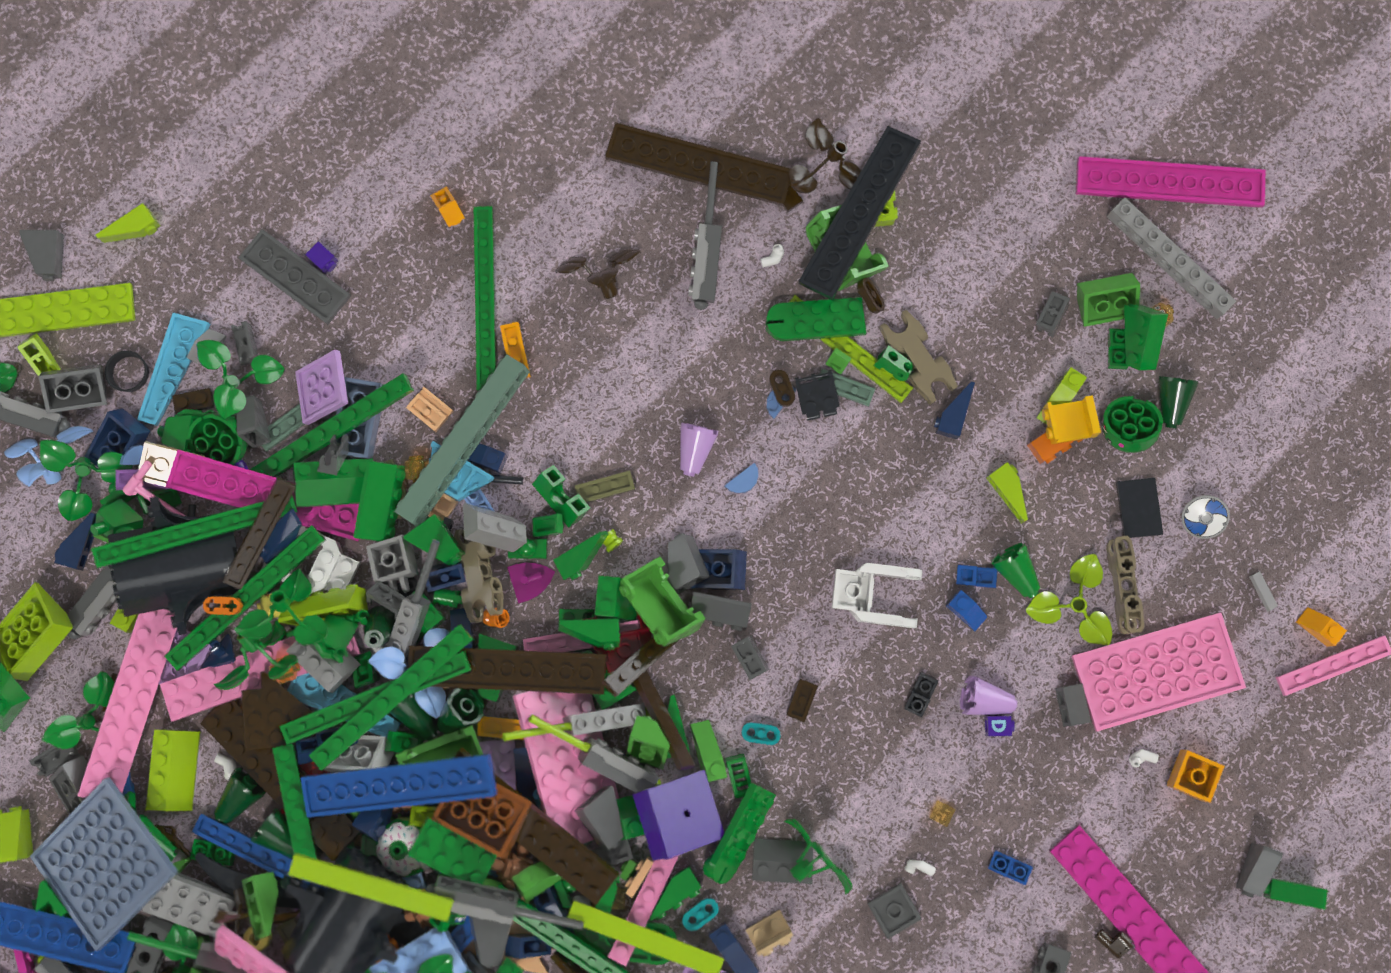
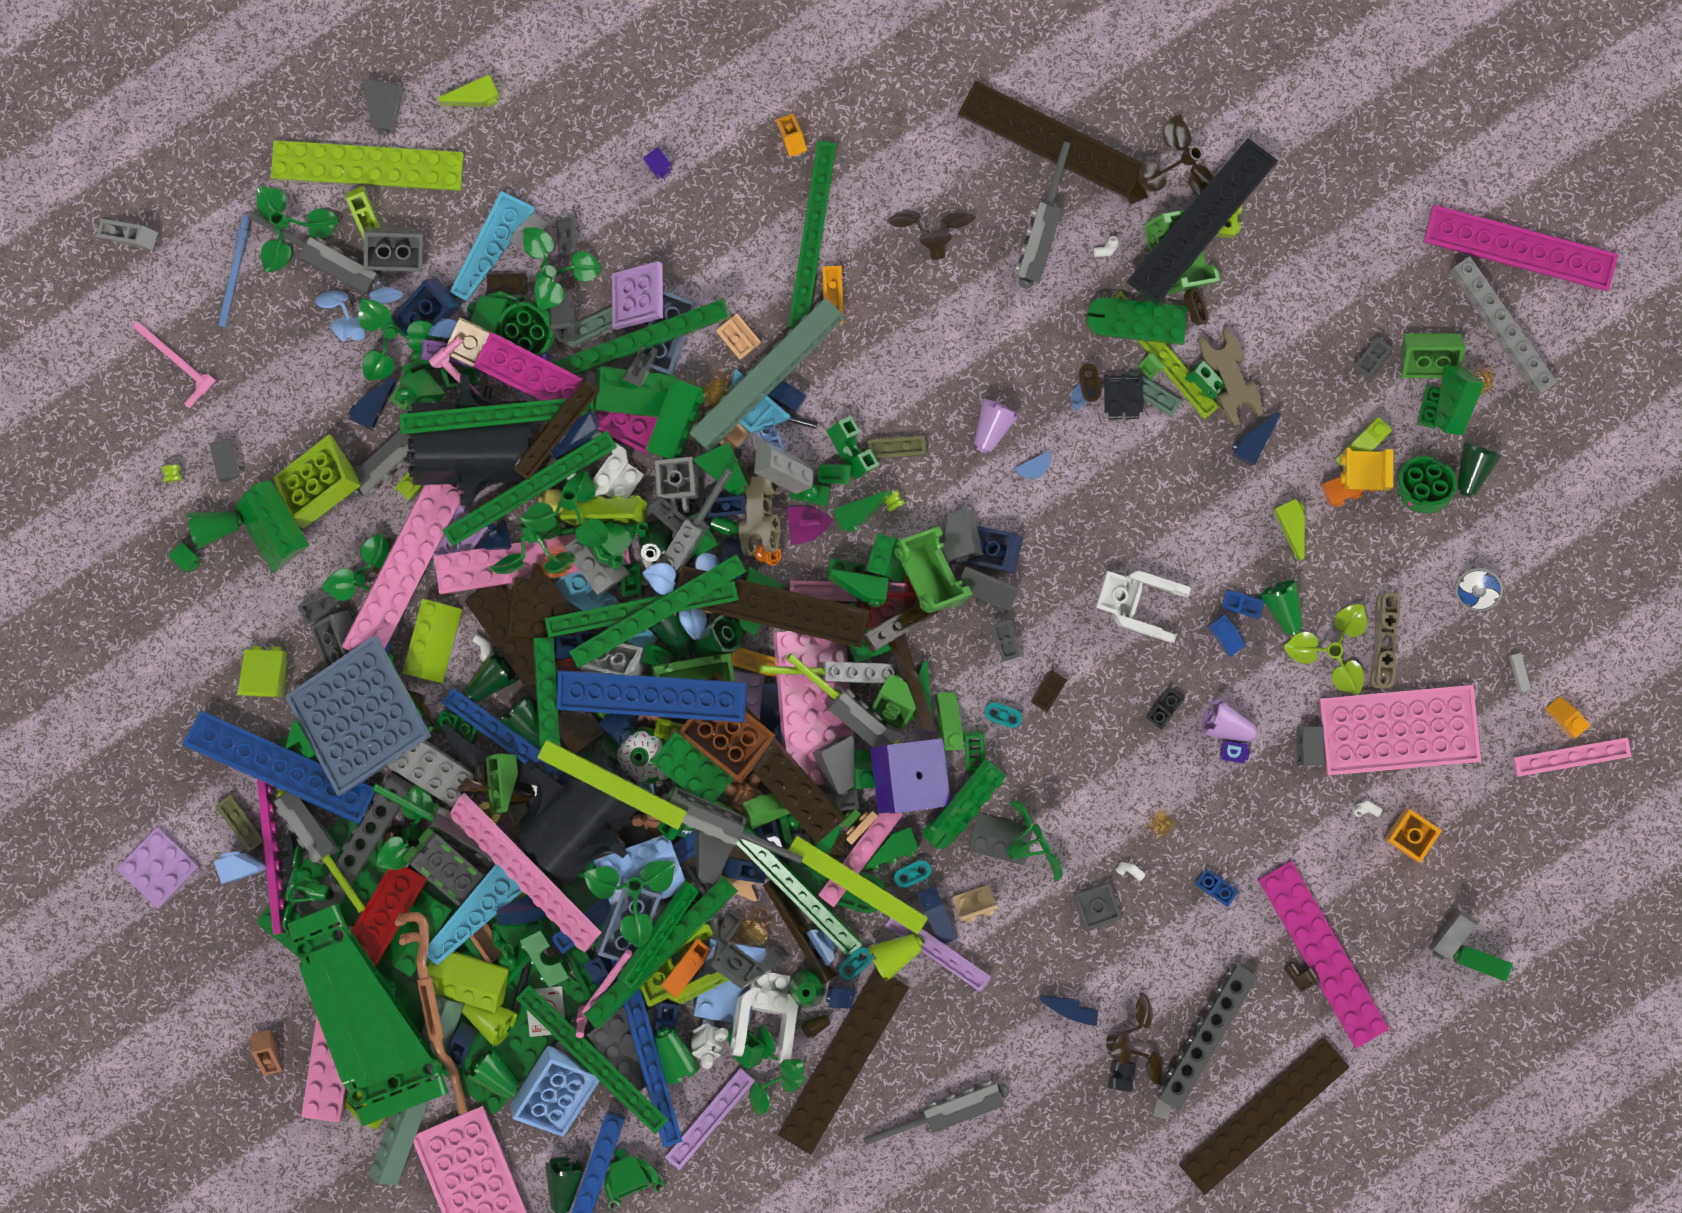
camera: 10 degrees right, 5 degrees up
black tyre [105,350,149,392] -> none
orange beam [203,597,243,615] -> none
dark grey plate [238,229,351,325] -> none
black tile [1116,478,1163,538] -> none

